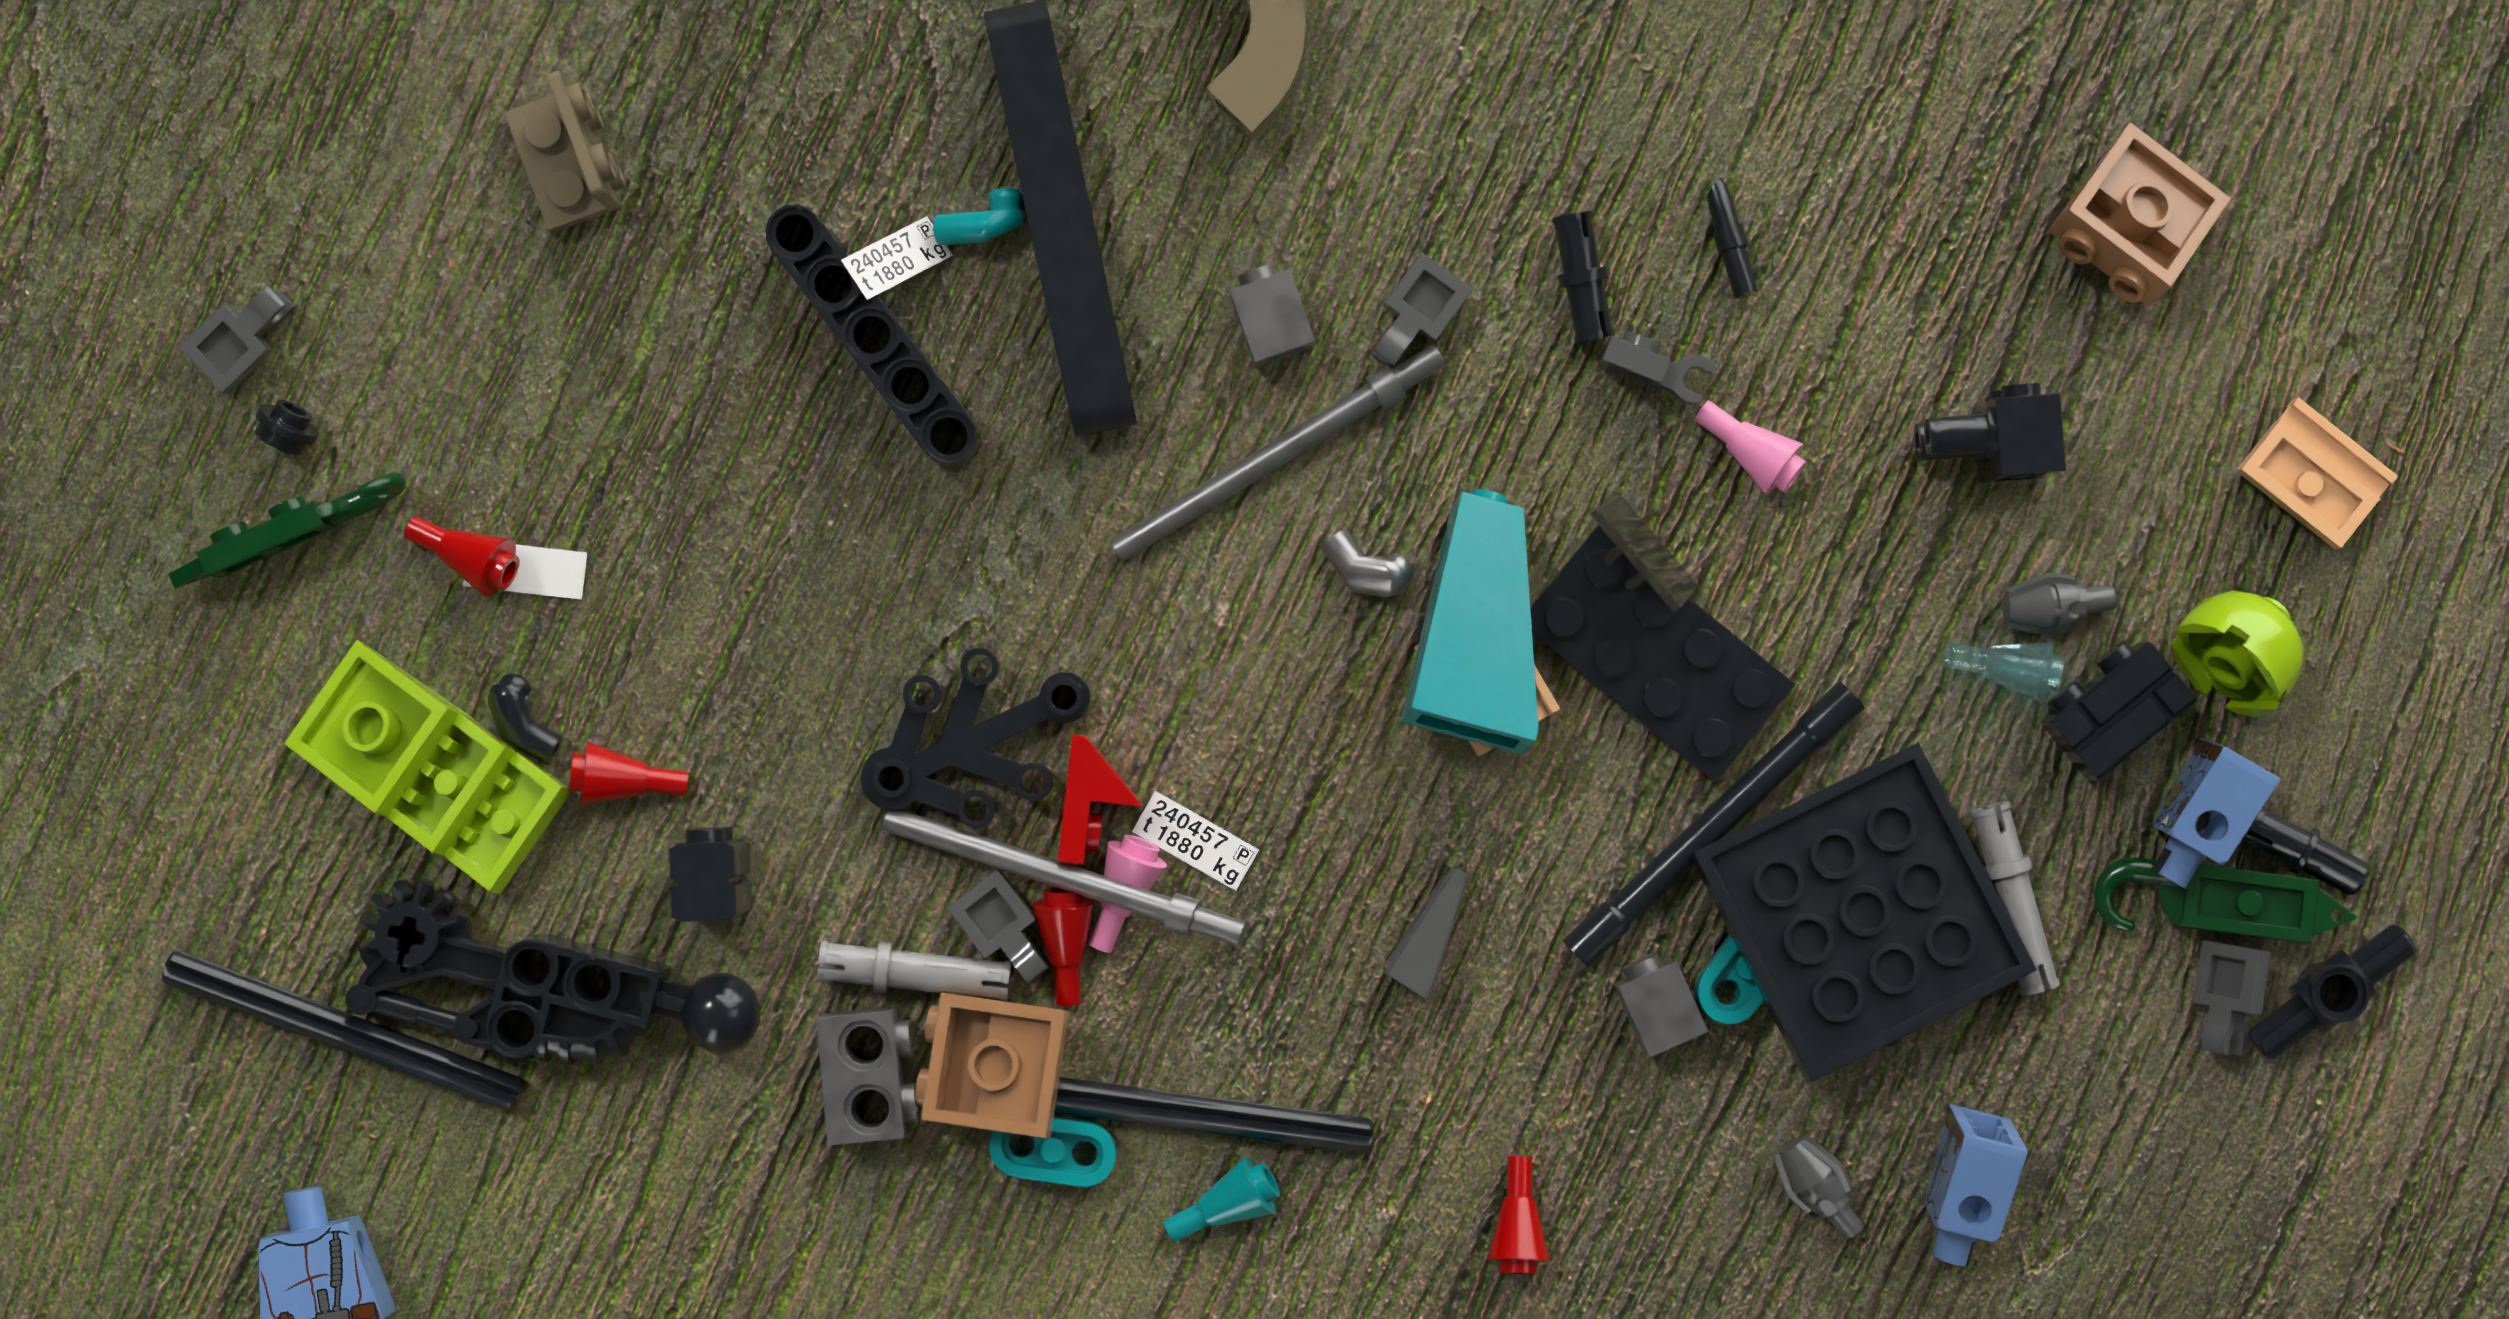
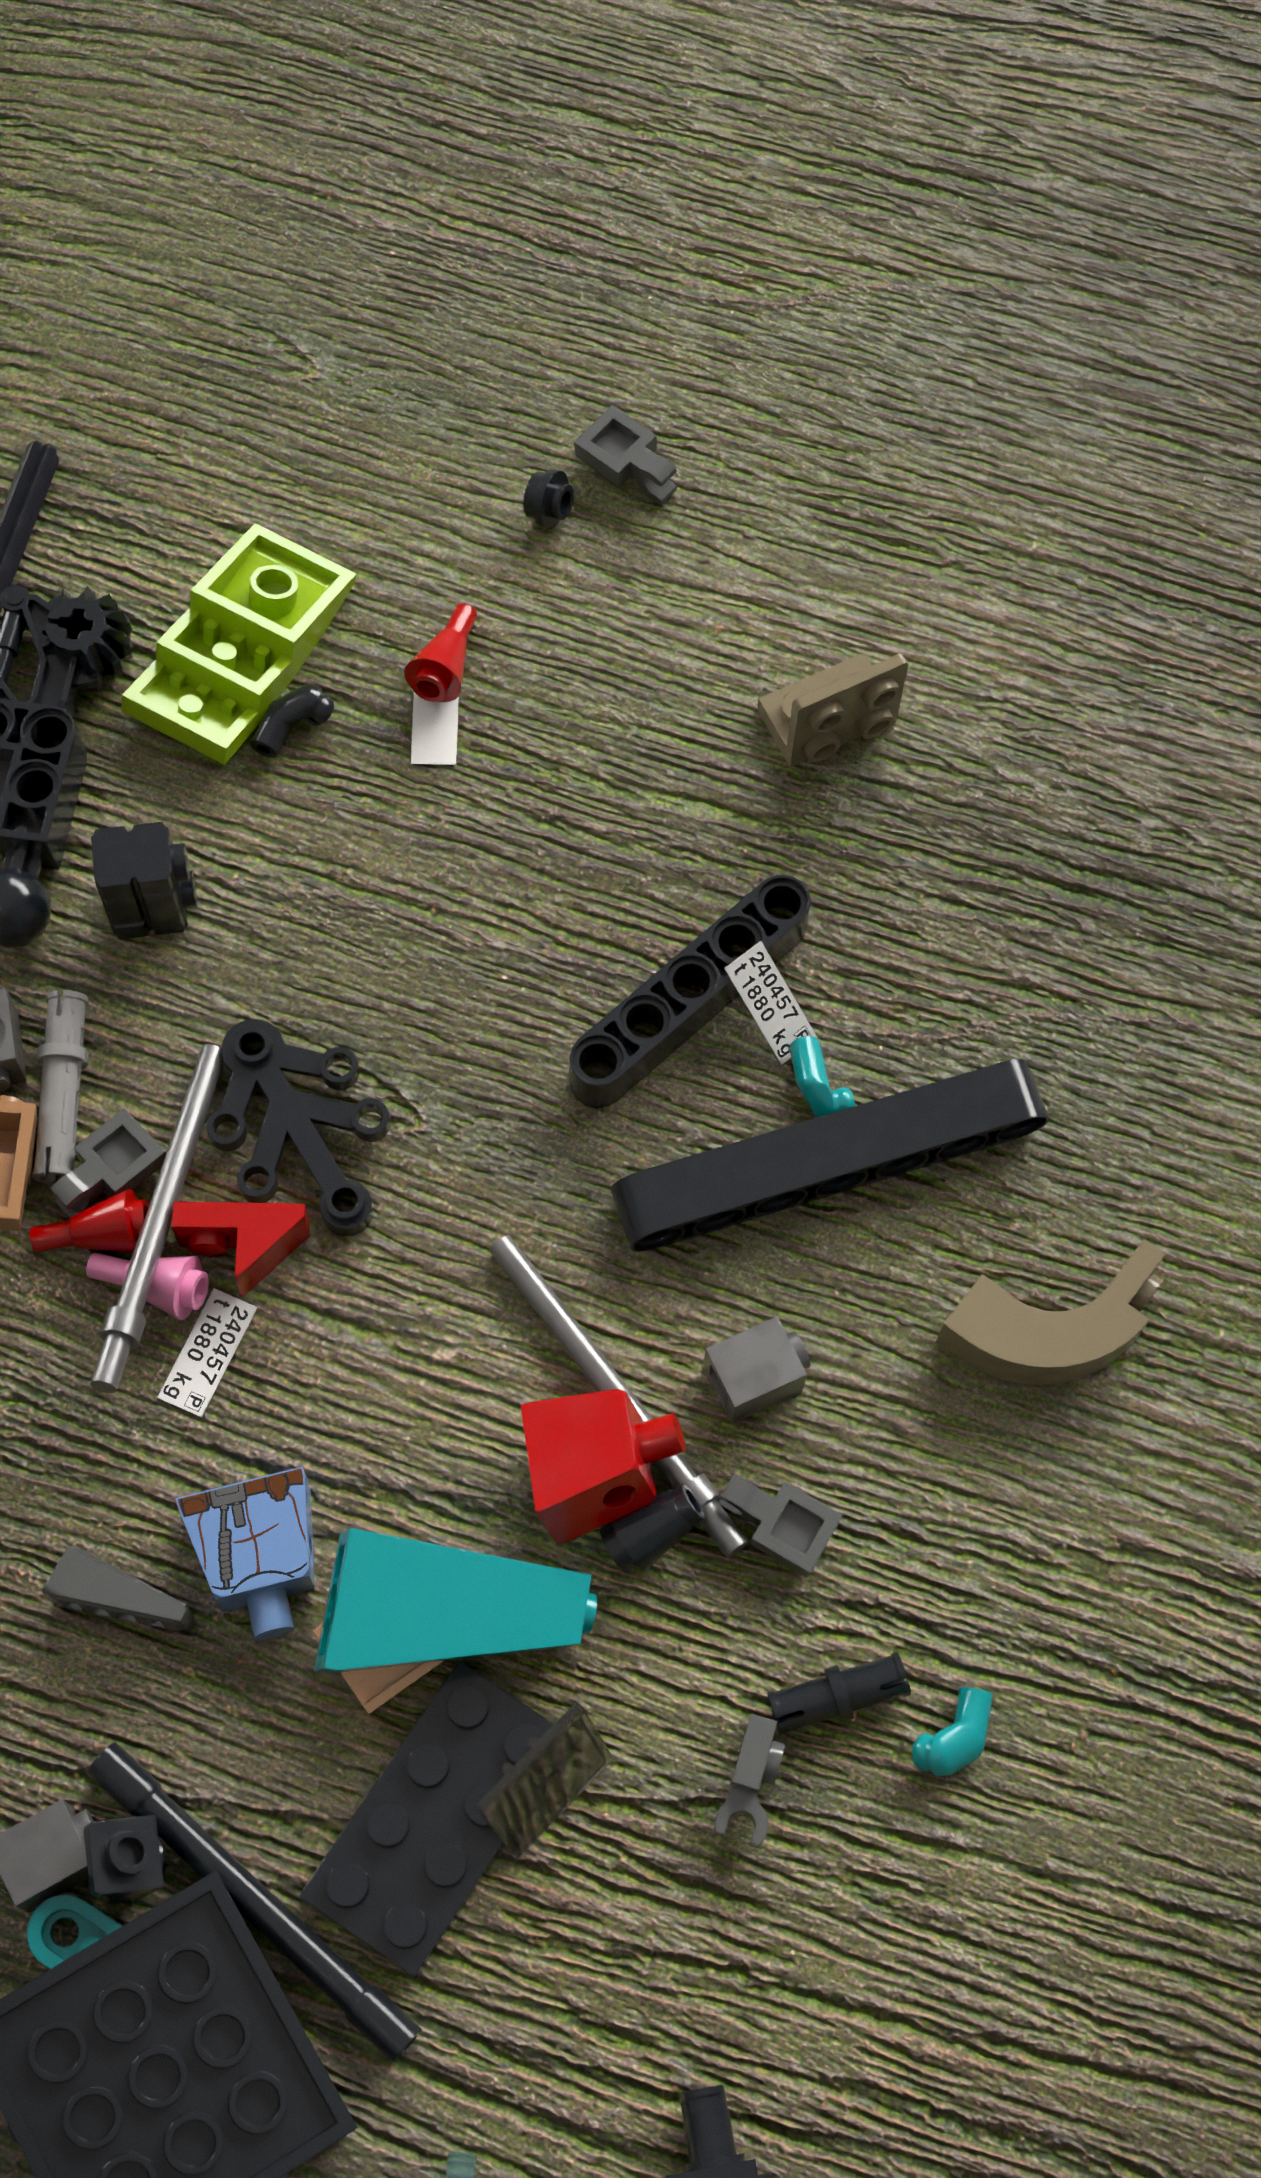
camera: 85 degrees right, 20 degrees down
dark green plate [168,472,406,589] -> none
red cone [569,741,688,804] -> none
flat silver arm [1319,528,1413,597] -> none
bright pink cone [1694,400,1807,496] -> none
black piece [1706,177,1759,299] -> none
none -> black bracket [84,1815,164,1905]
none -> medium blue torso [176,1466,315,1640]
none -> red torso [520,1389,686,1545]
none -> black cone [600,1483,705,1573]
none -> teal arm [912,1687,993,1777]

